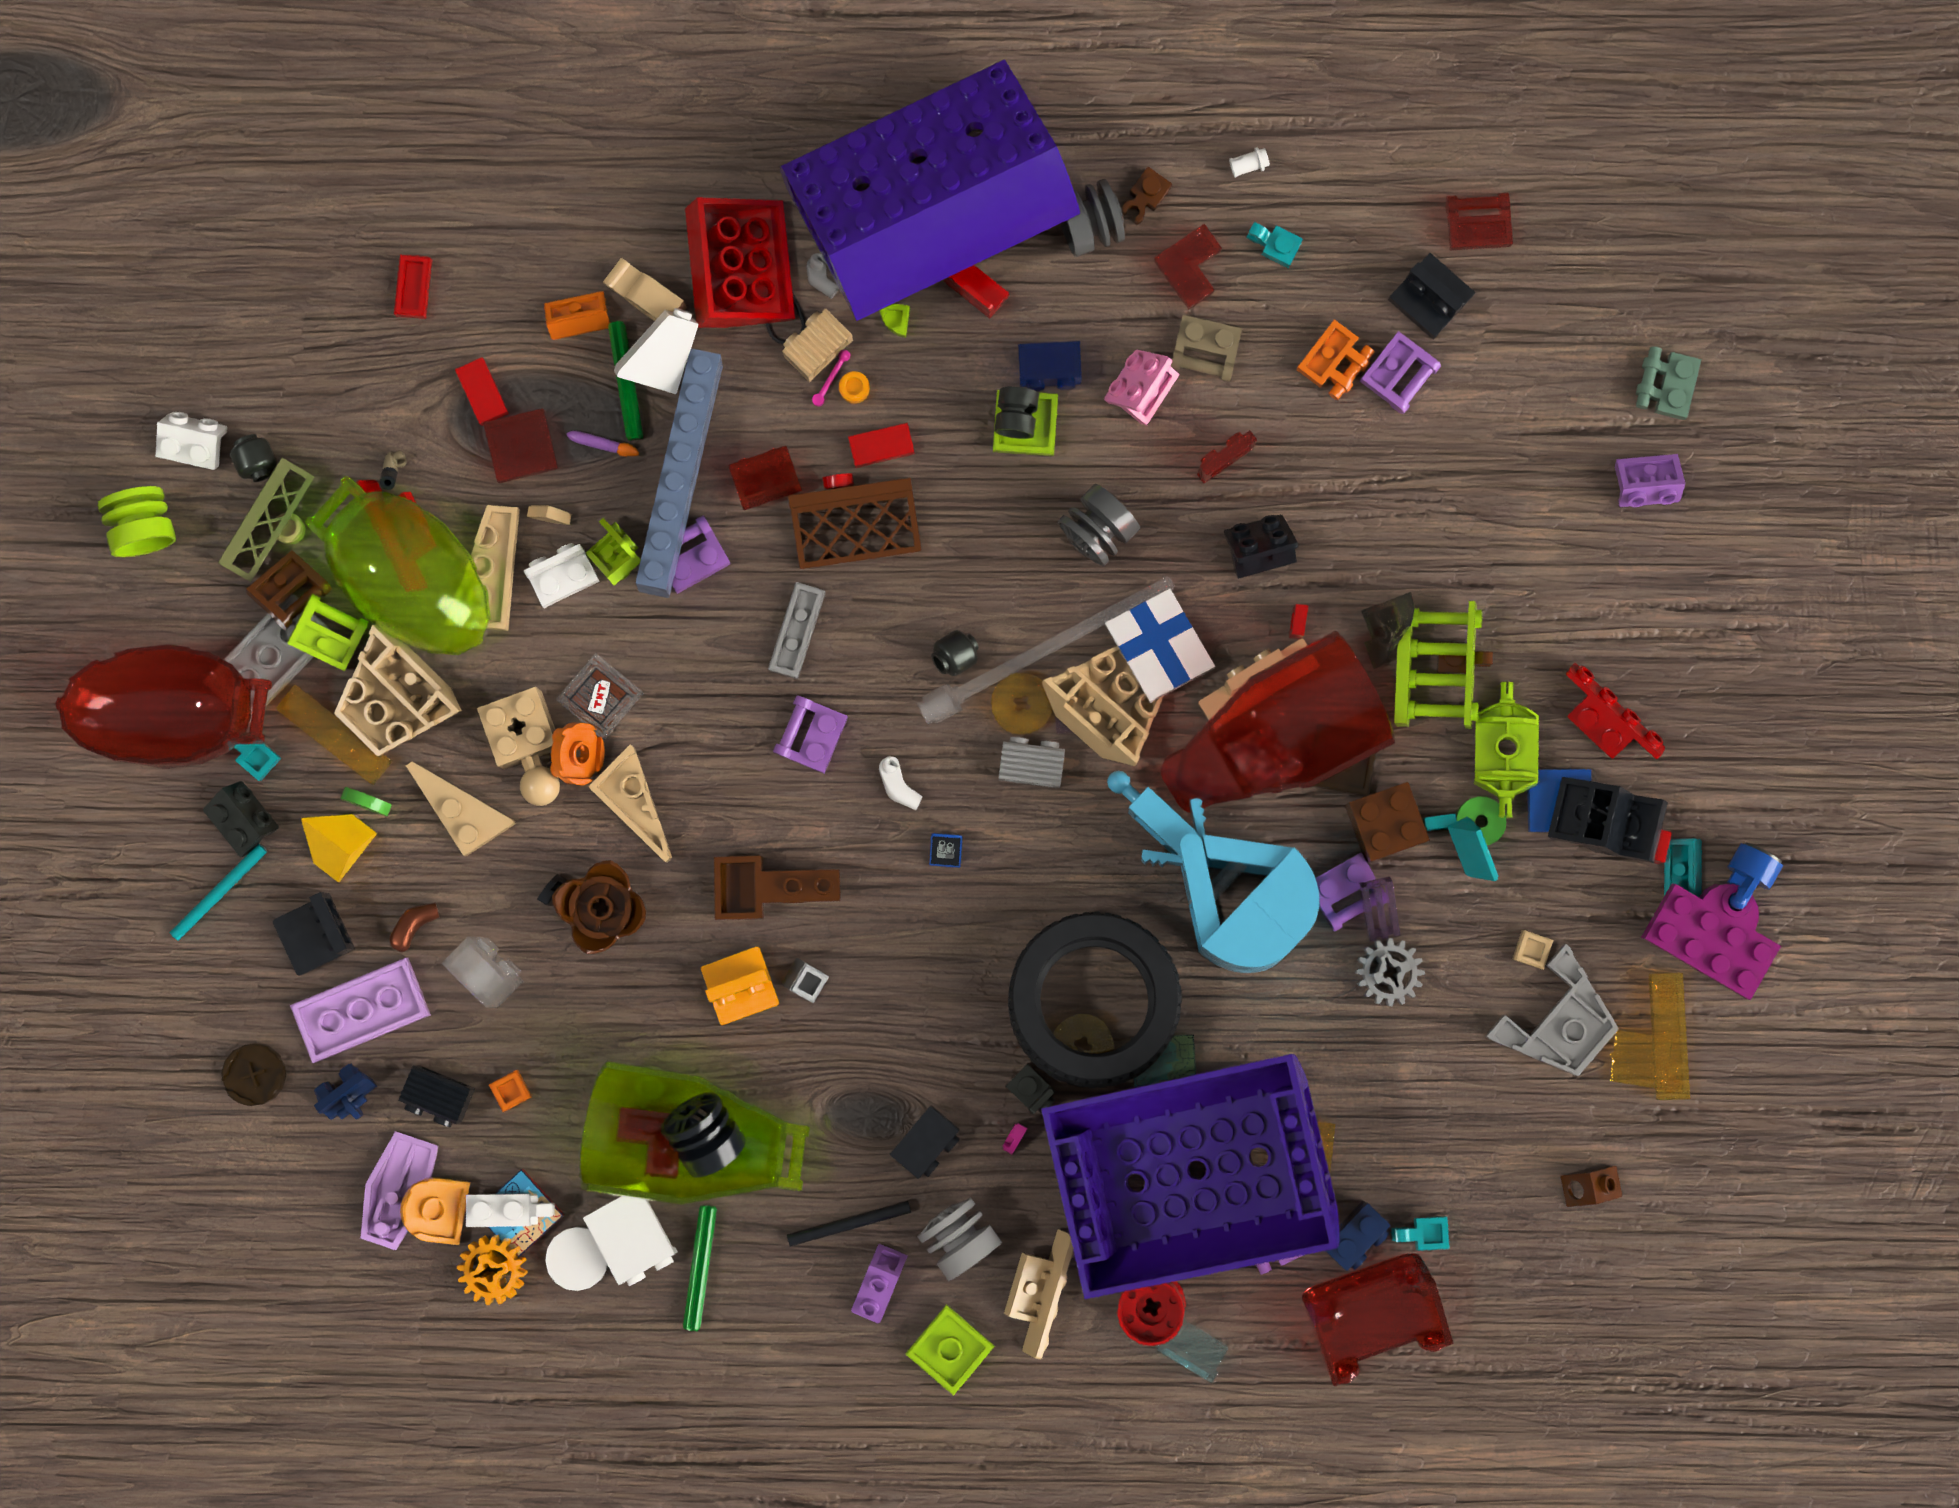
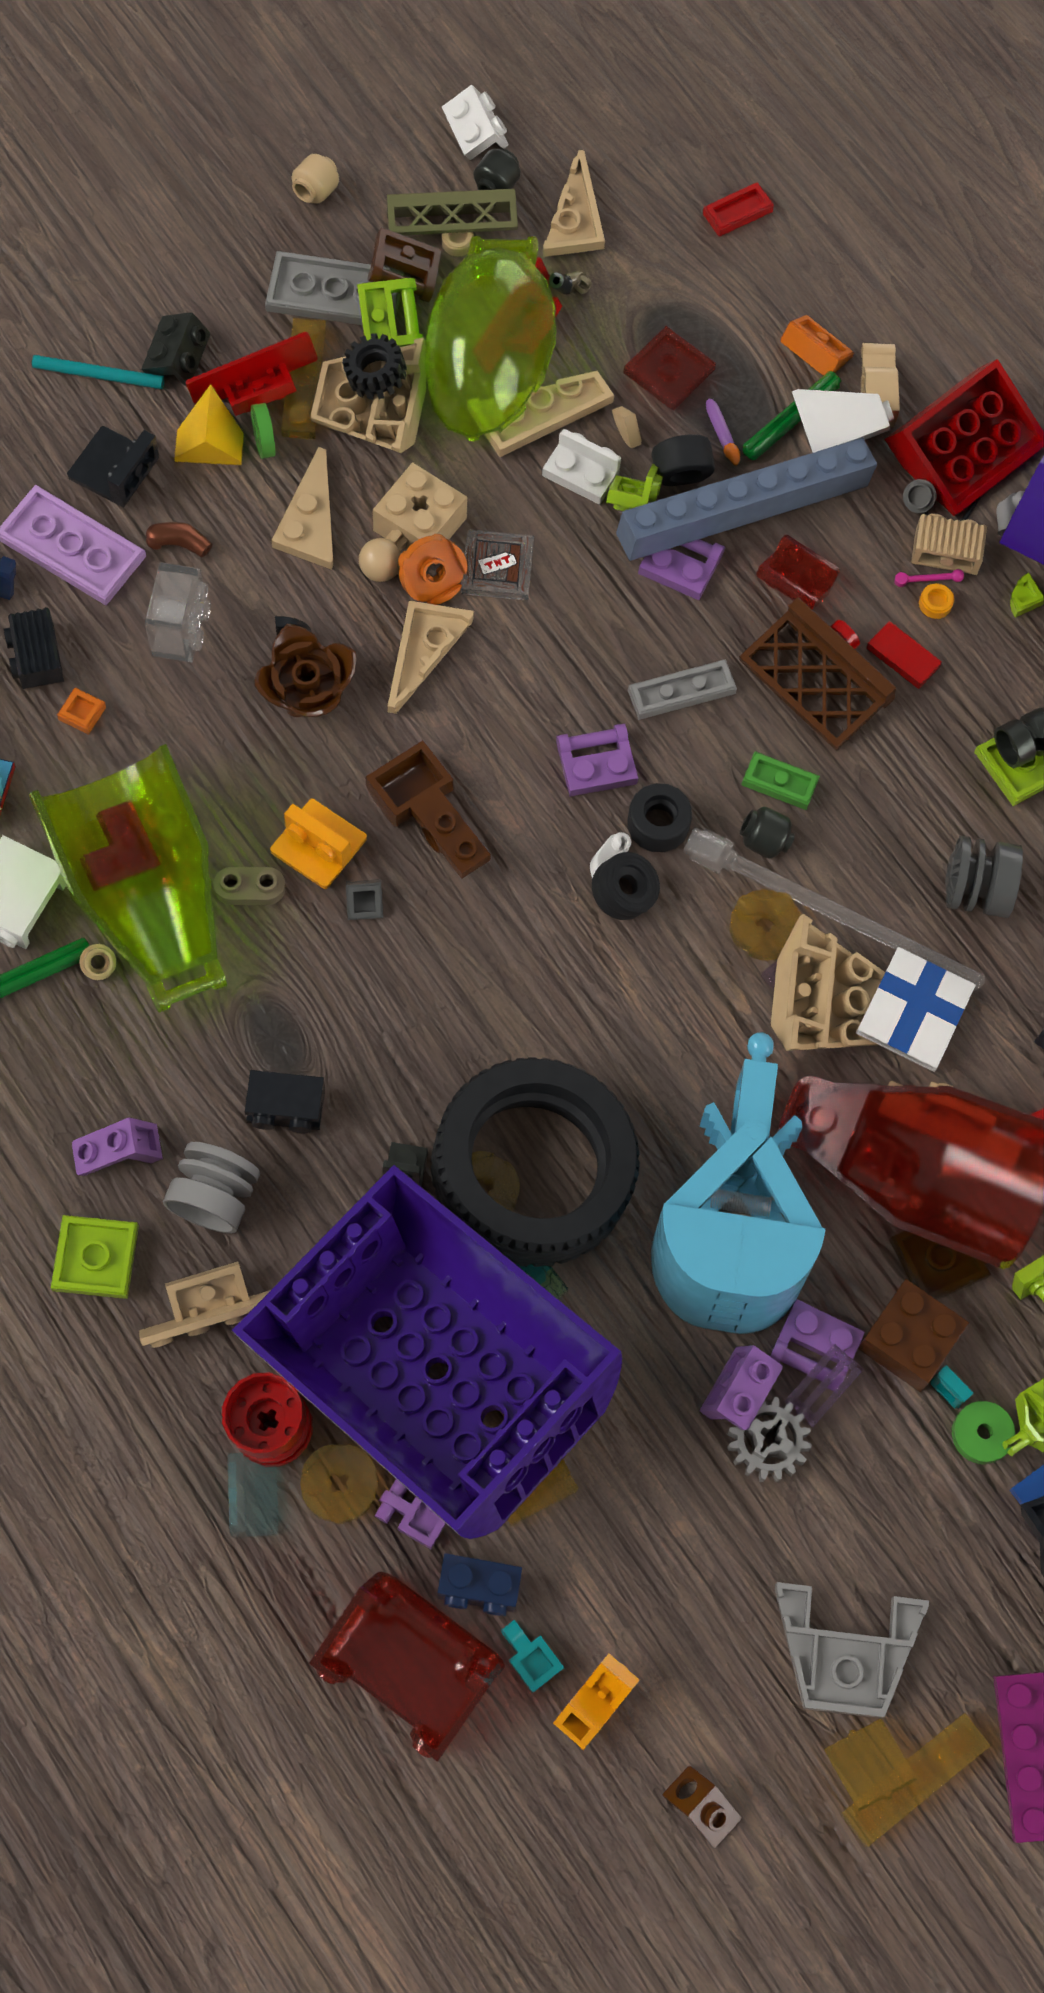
camera: 45 degrees right, 15 degrees down
clear red windscreen [55,644,272,769] -> none
lime wheel [97,486,176,558] -> none
teal plate [225,730,281,781] -> none
red tile [455,357,509,426] -> none
black wheel [661,1092,746,1177] -> none
black bar [787,1201,912,1247] -> none
slope [929,833,963,868] -> none
light grey brick [998,737,1065,788] -> none
dark pink tile [1002,1122,1027,1155] -> none
teal slope [1448,816,1499,881] -> none
tan tile [1512,930,1553,970] -> none
none -> tan plate [79,944,116,980]
none -> red bracket [185,331,318,416]
none -> dark tan plate [213,867,286,905]
none -> tan head [291,154,339,204]
none -> clear yellow plate [300,1444,378,1525]
none -> black tyre [342,333,407,400]
none -> tan wing [543,150,605,257]
none -> light orange brick [553,1653,639,1750]
none -> black tyre [592,852,660,920]
none -> black tyre [627,783,692,852]
none -> black tyre [651,434,715,486]
none -> medium lavender bracket [699,1345,783,1430]
none -> bright green plate [742,751,820,810]
none -> dark grey plate [903,479,937,513]

